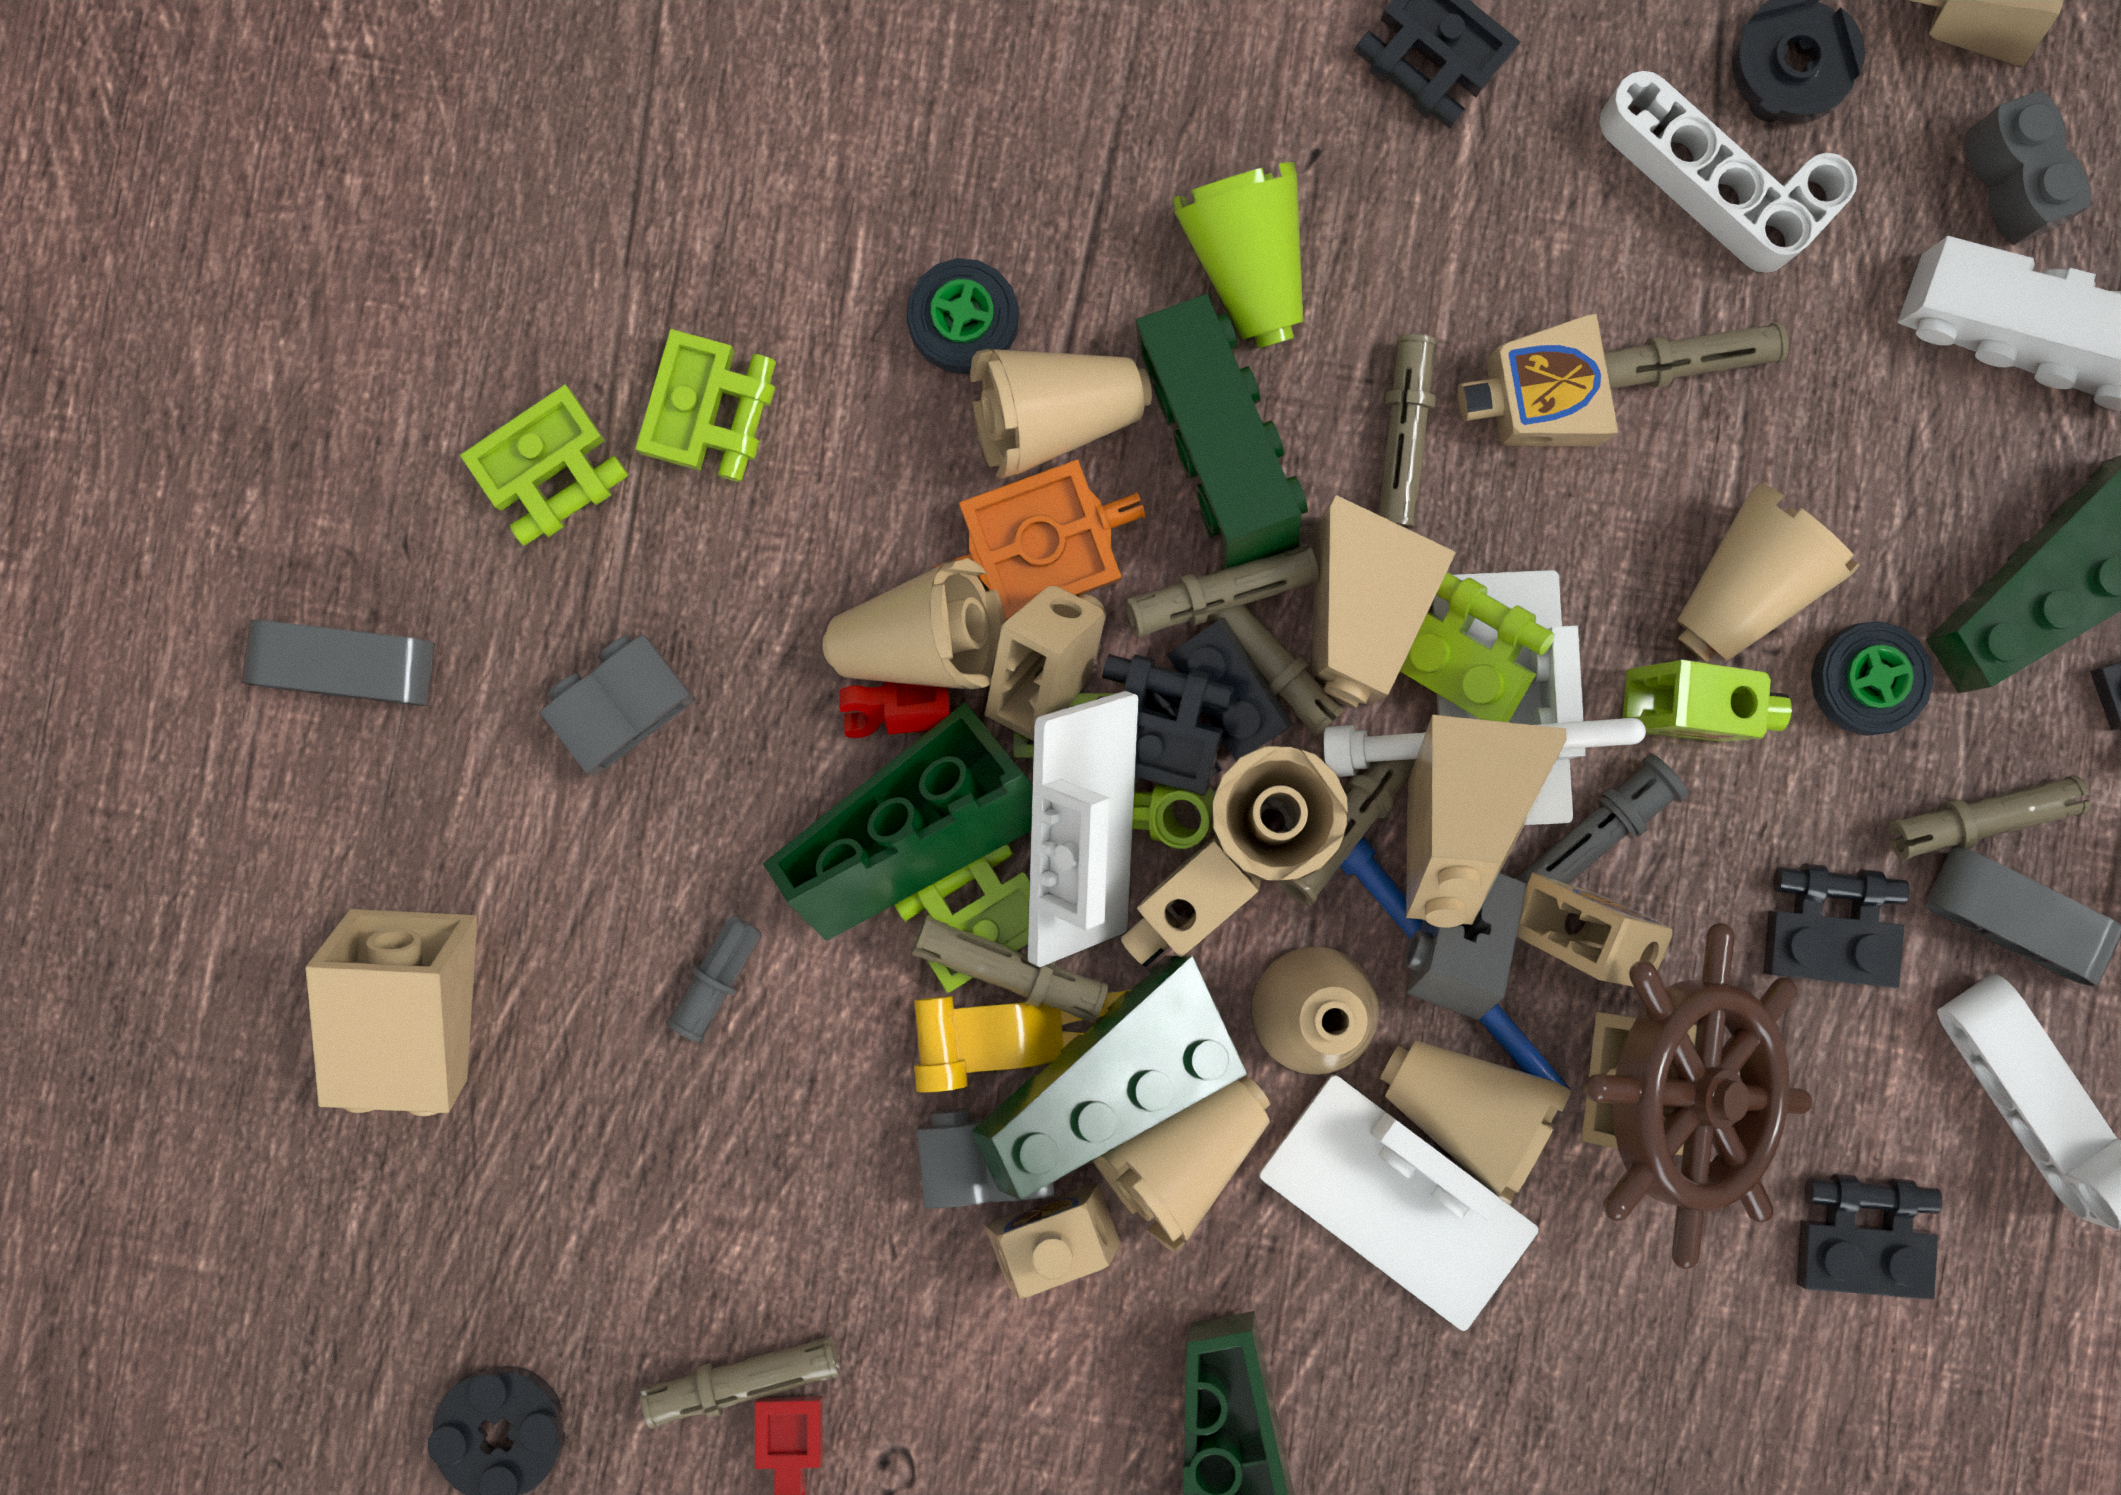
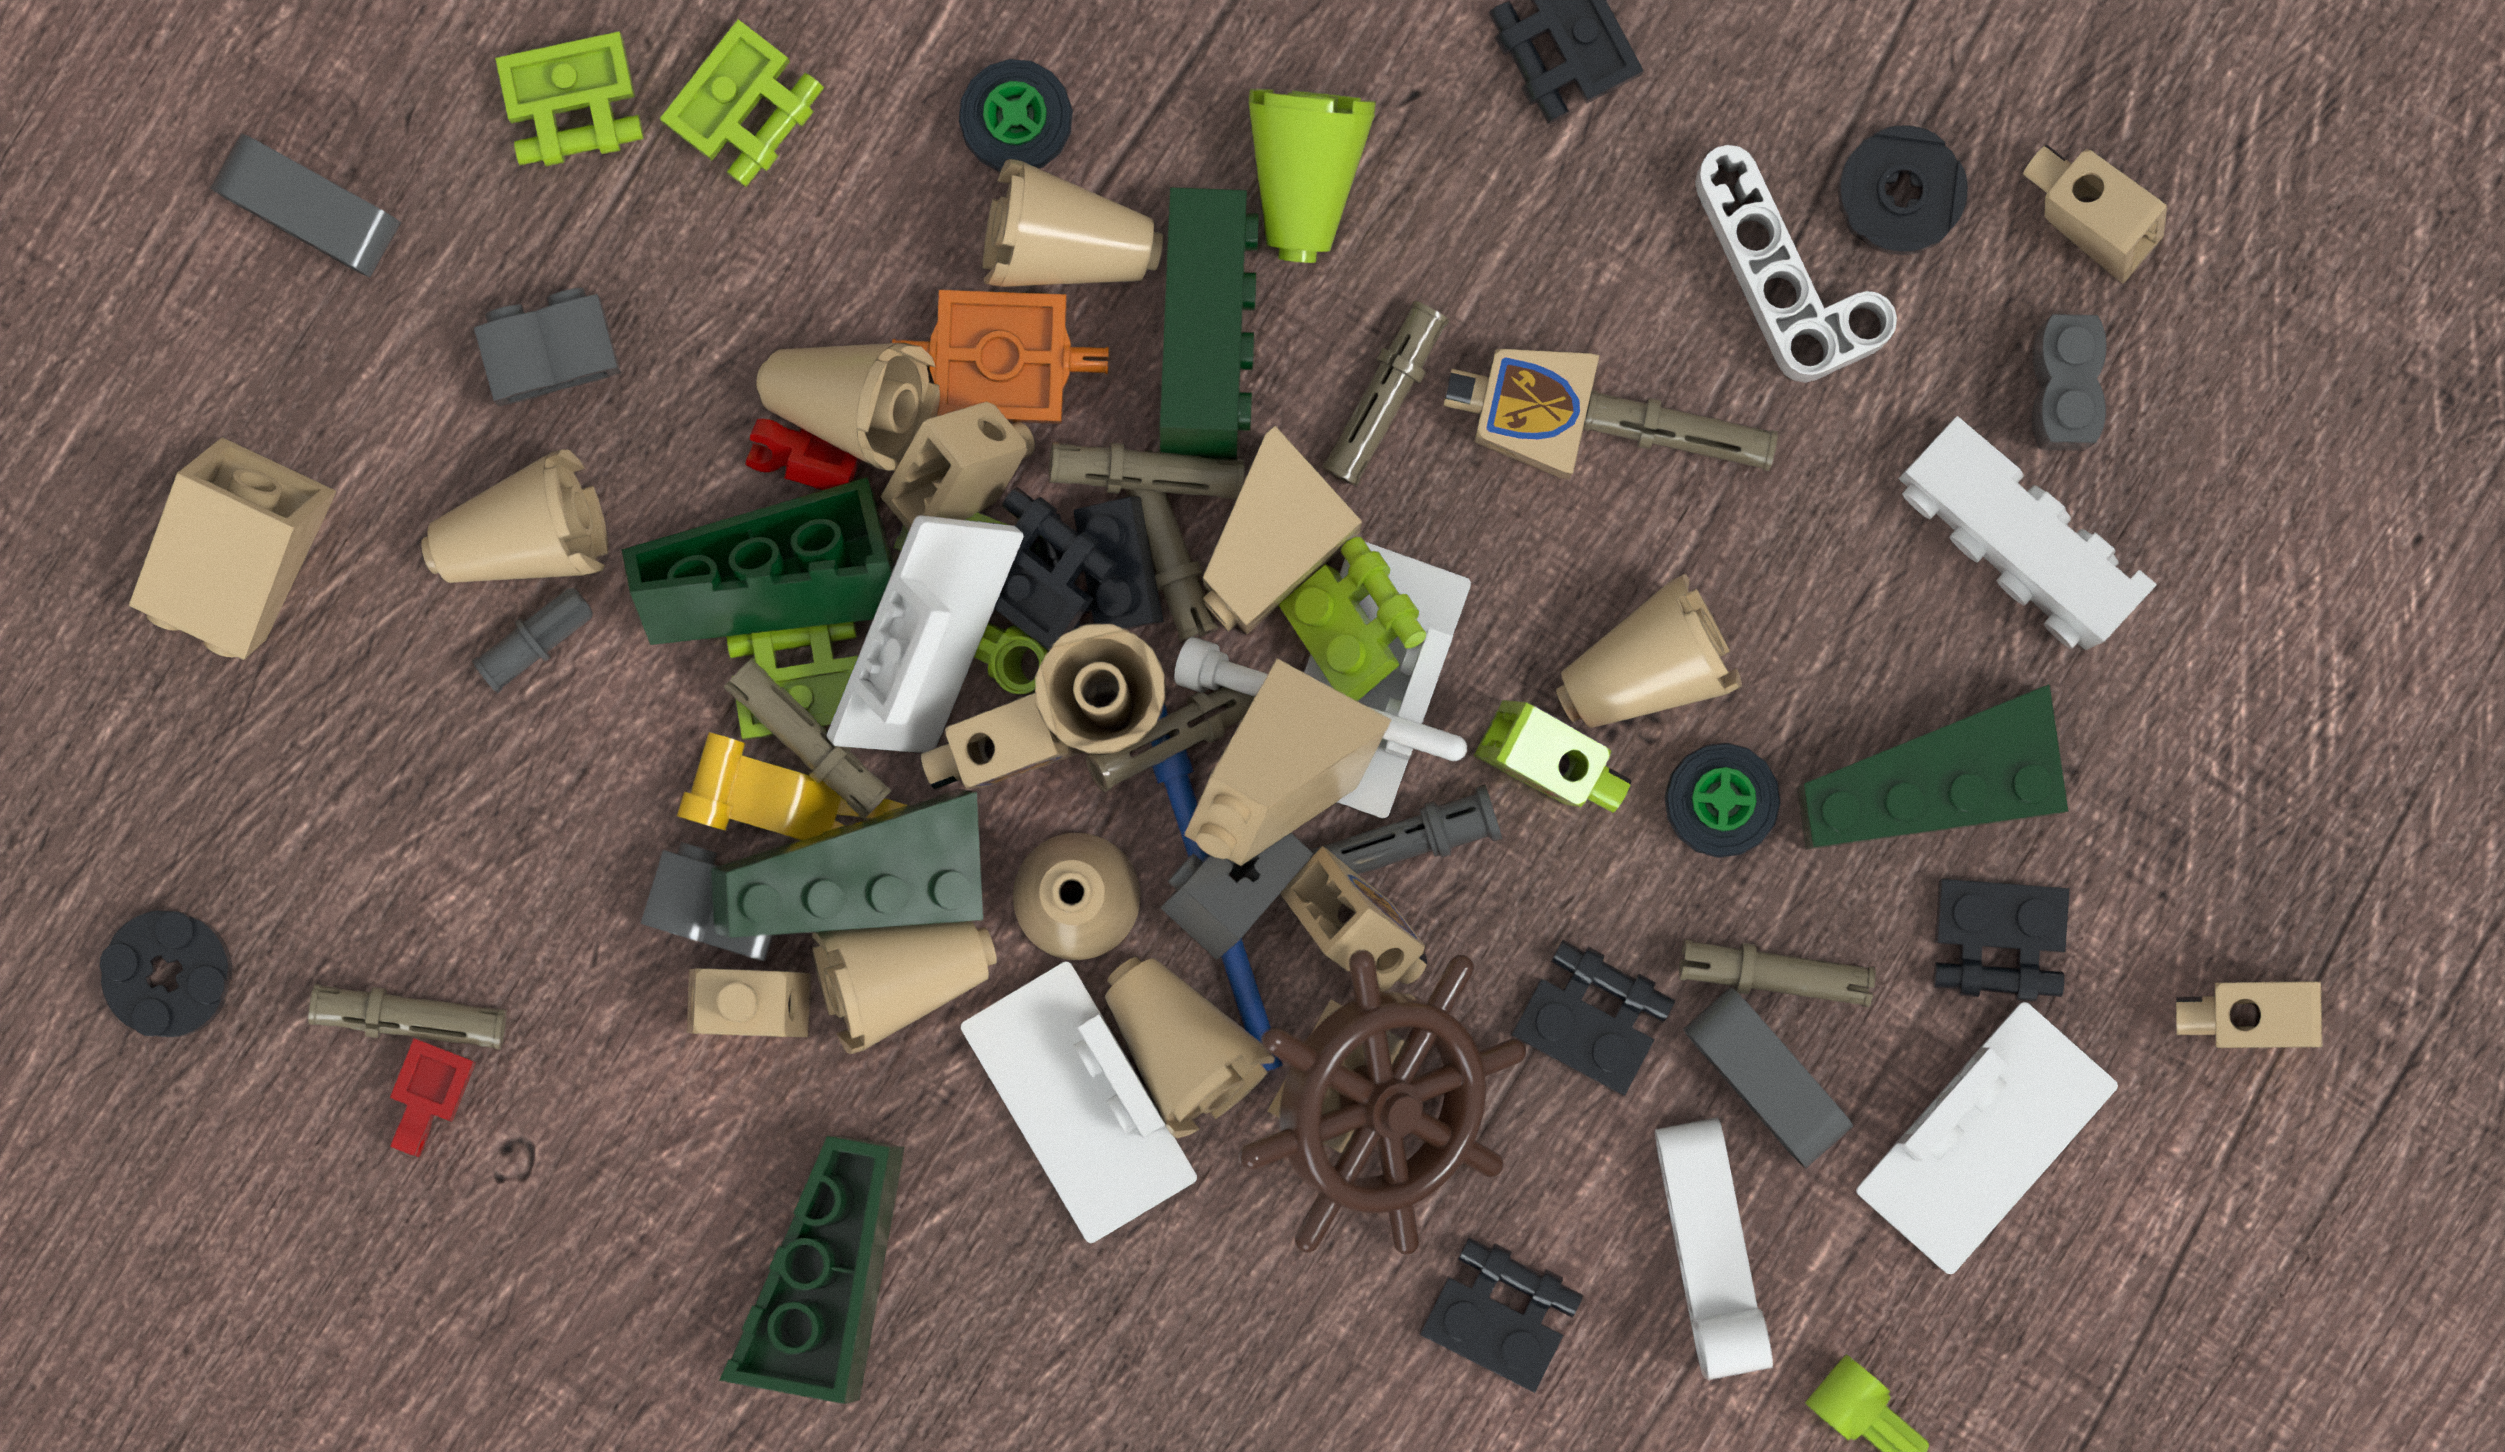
camera: 25 degrees right, 0 degrees up
none -> tan cone [421,450,608,583]

